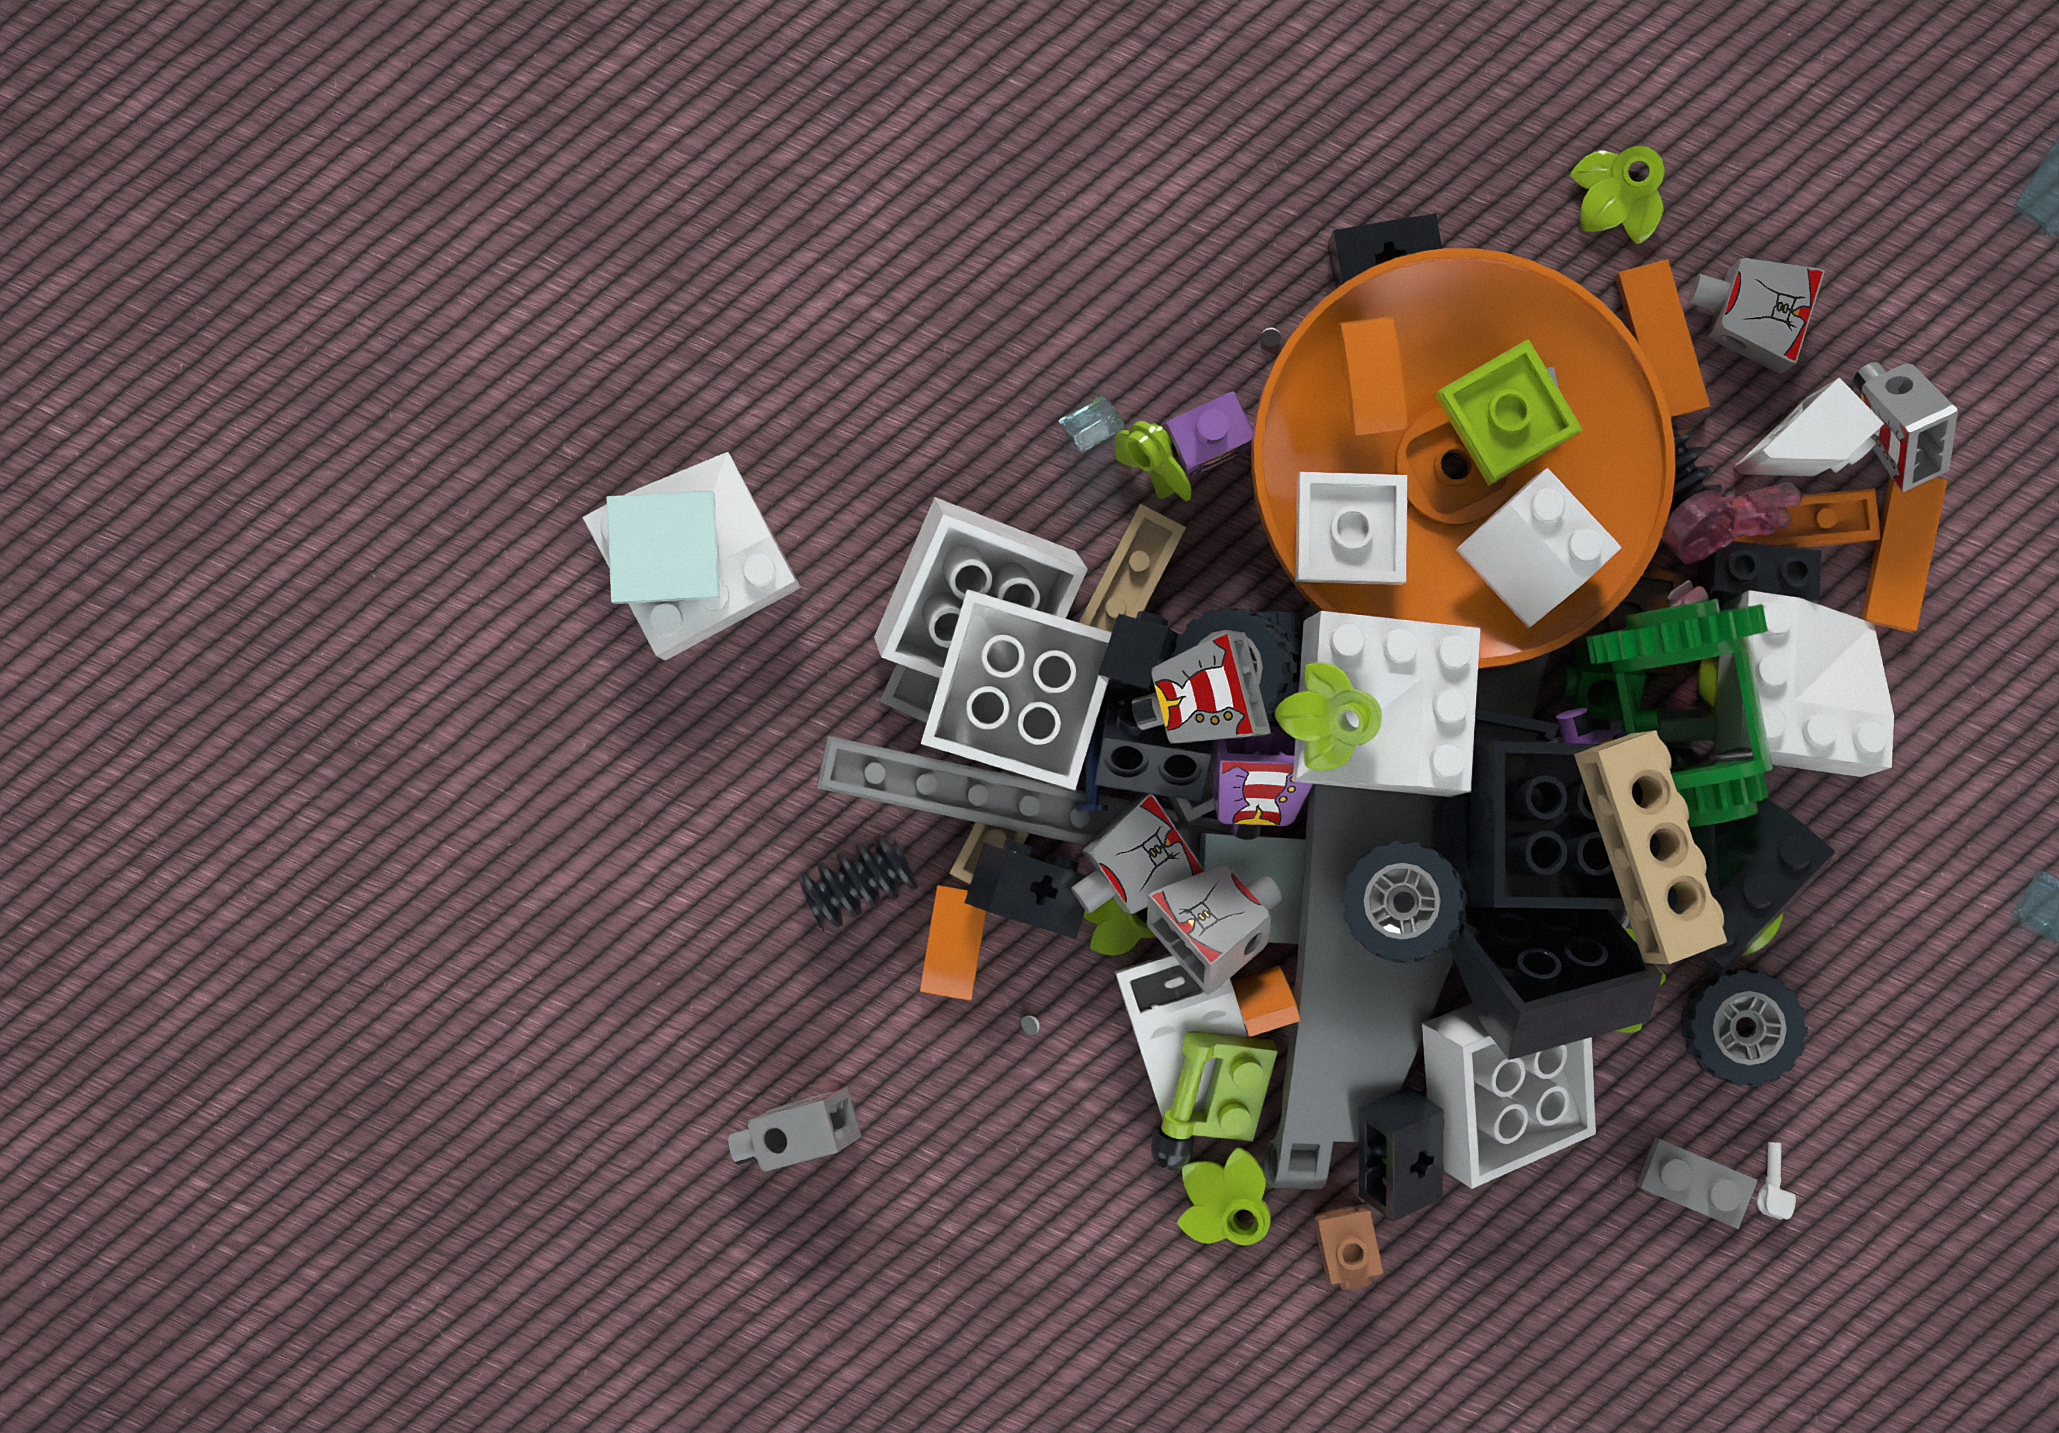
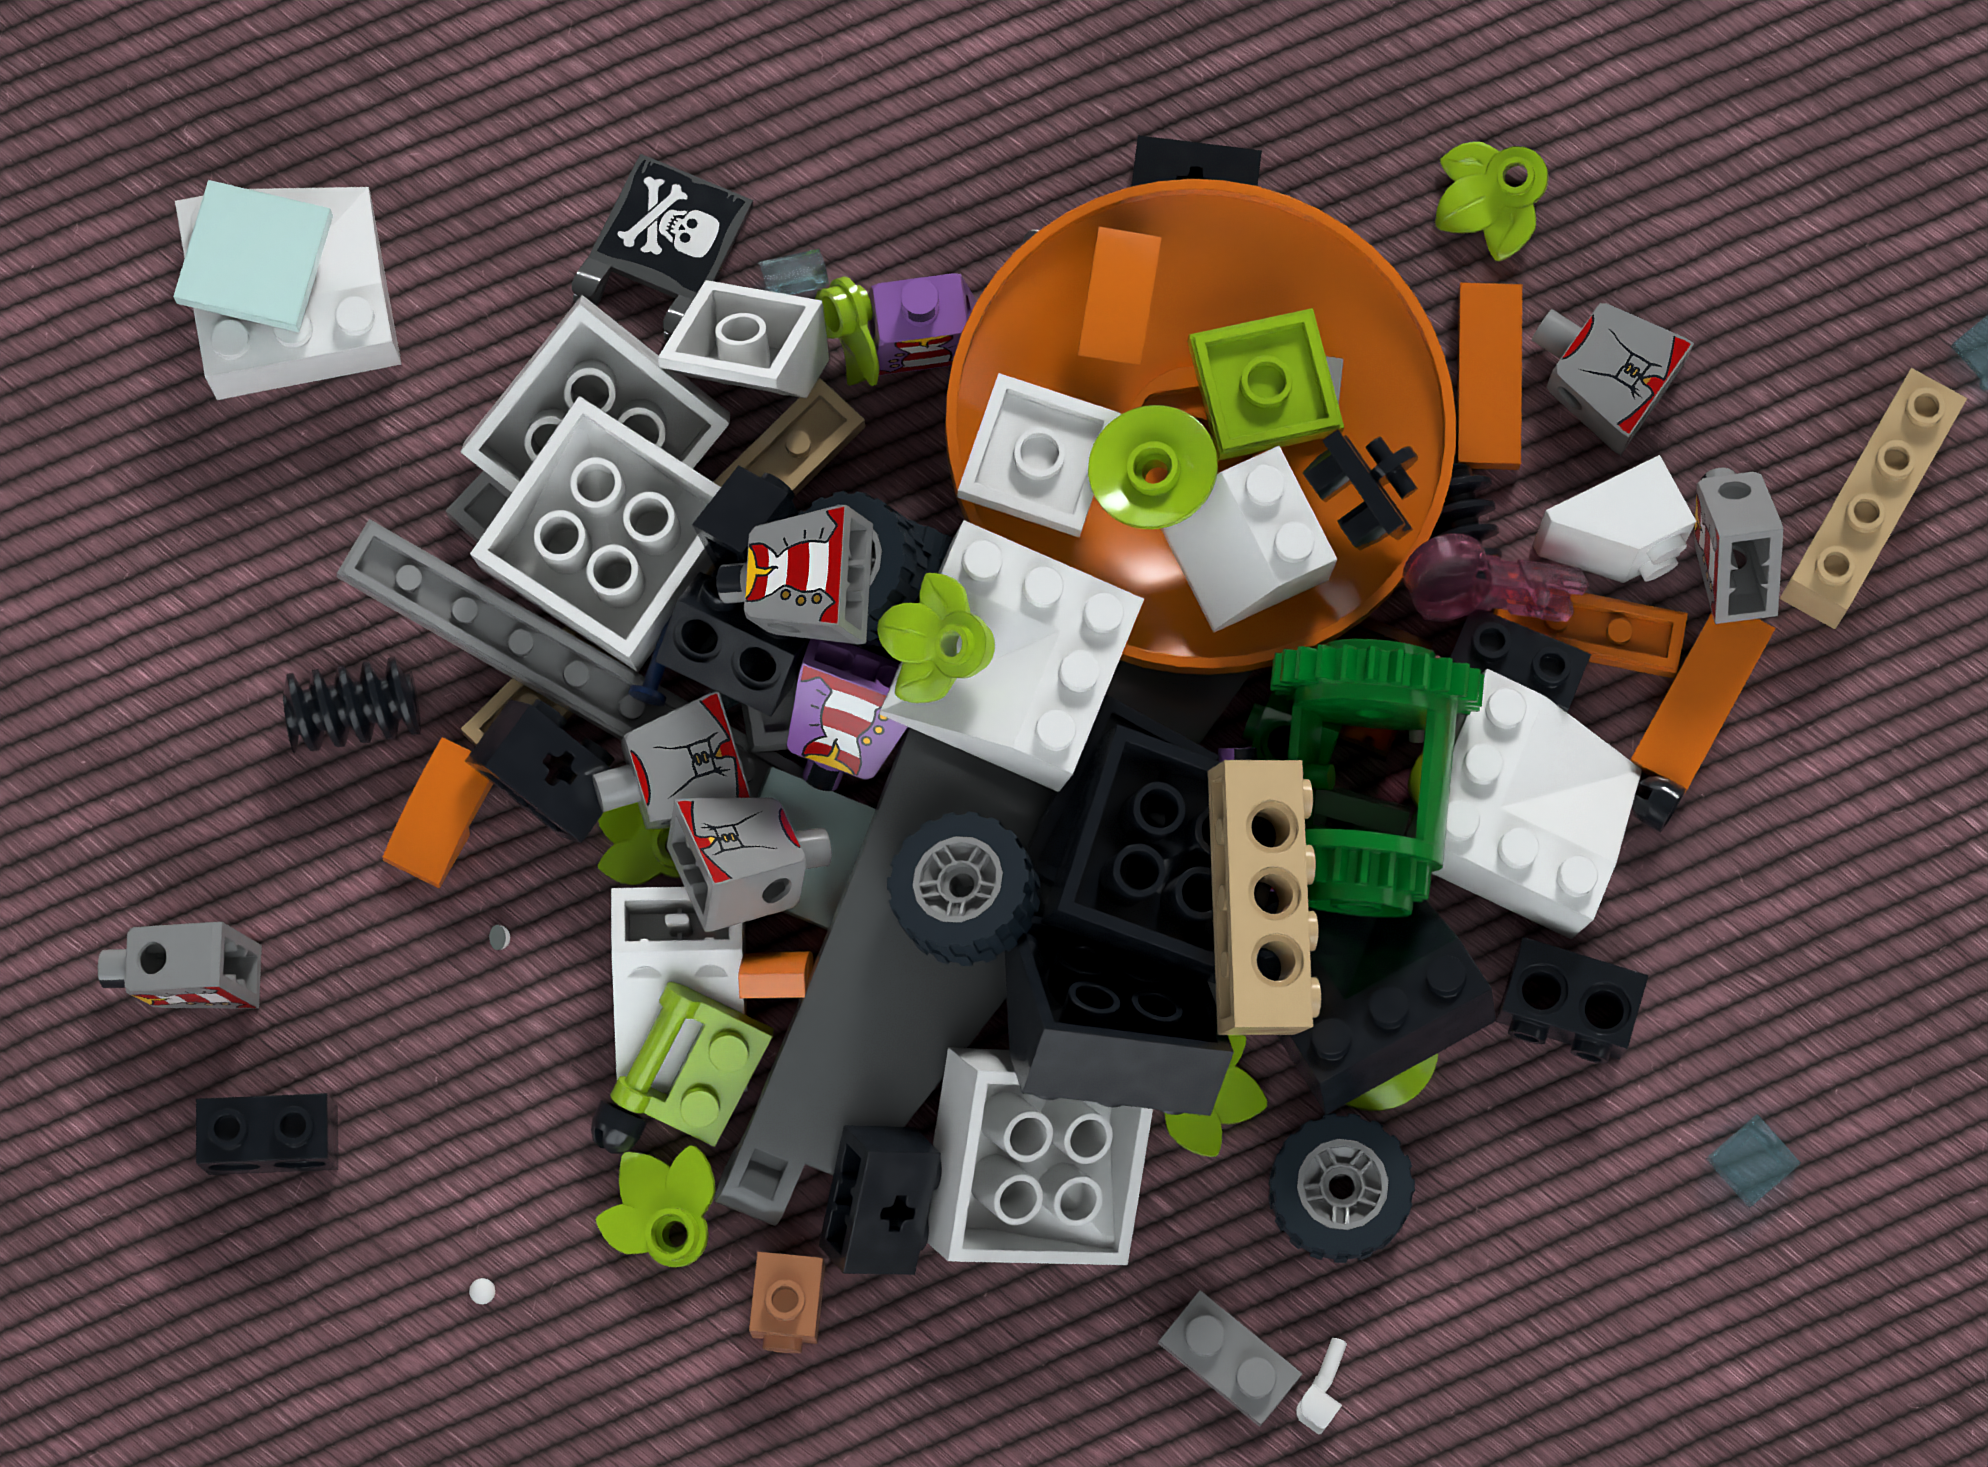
camera: 15 degrees right, 10 degrees down
none -> black brick [196,1093,338,1175]
none -> white piece [469,1278,495,1304]
none -> flag [572,154,753,342]
none -> white slope [658,280,829,399]
none -> lime dish [1088,405,1218,529]
none -> black hips [1302,429,1418,550]
none -> black brick [1496,937,1649,1064]
none -> black hinge [1632,776,1686,833]
none -> tan brick [1779,368,1967,629]

